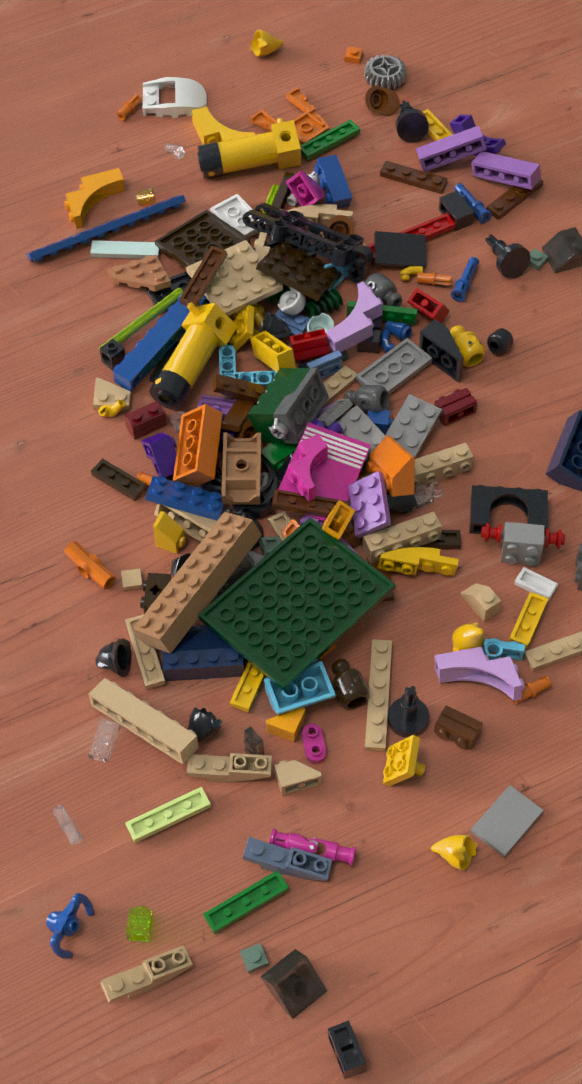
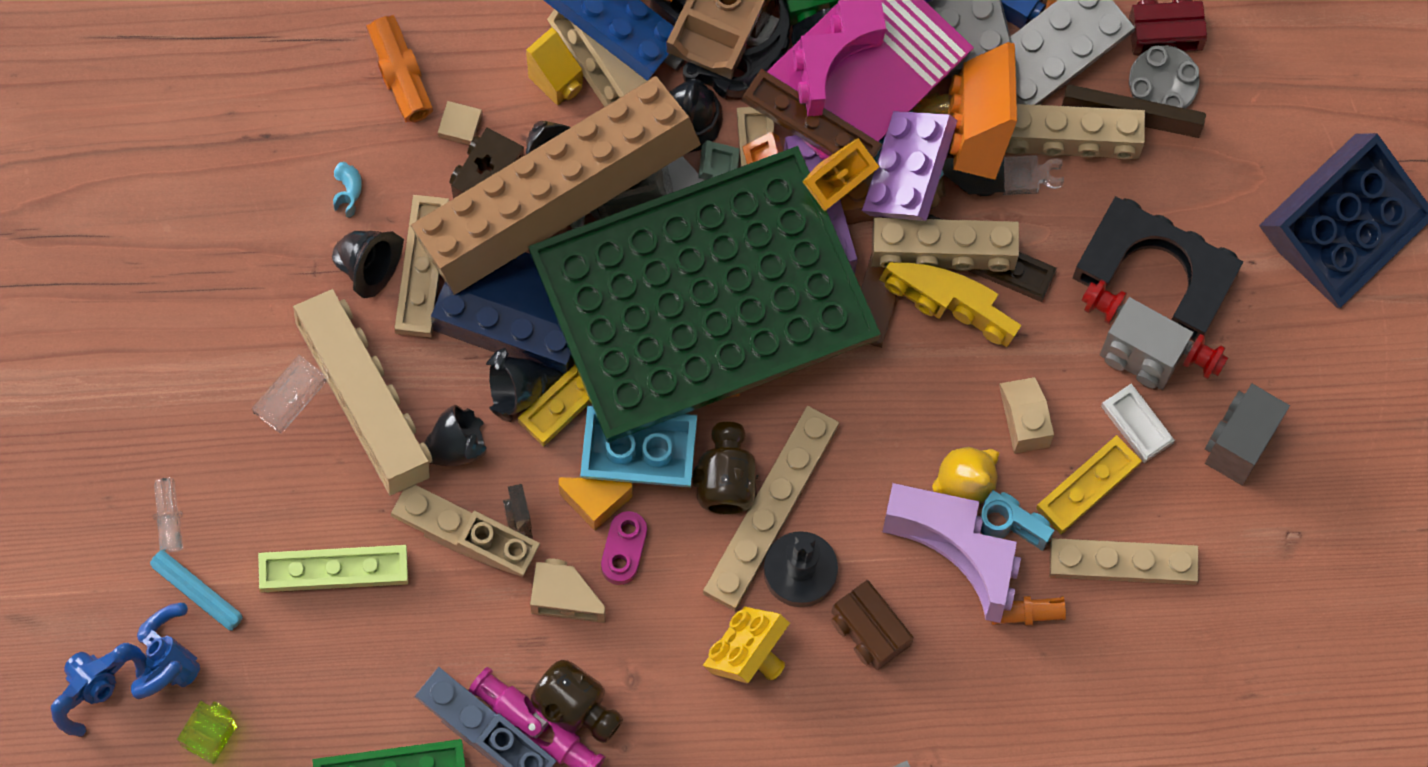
camera: 20 degrees right, 15 degrees up
none -> blue piece [131,602,200,699]
none -> medium azure axle [150,550,243,631]
none -> medium azure arm [333,162,362,217]
none -> black hat [486,348,562,422]
none -> dark brown piece [531,660,623,743]
none -> dark brown tile [1062,85,1206,138]
none -> light grey dish [1129,45,1199,108]

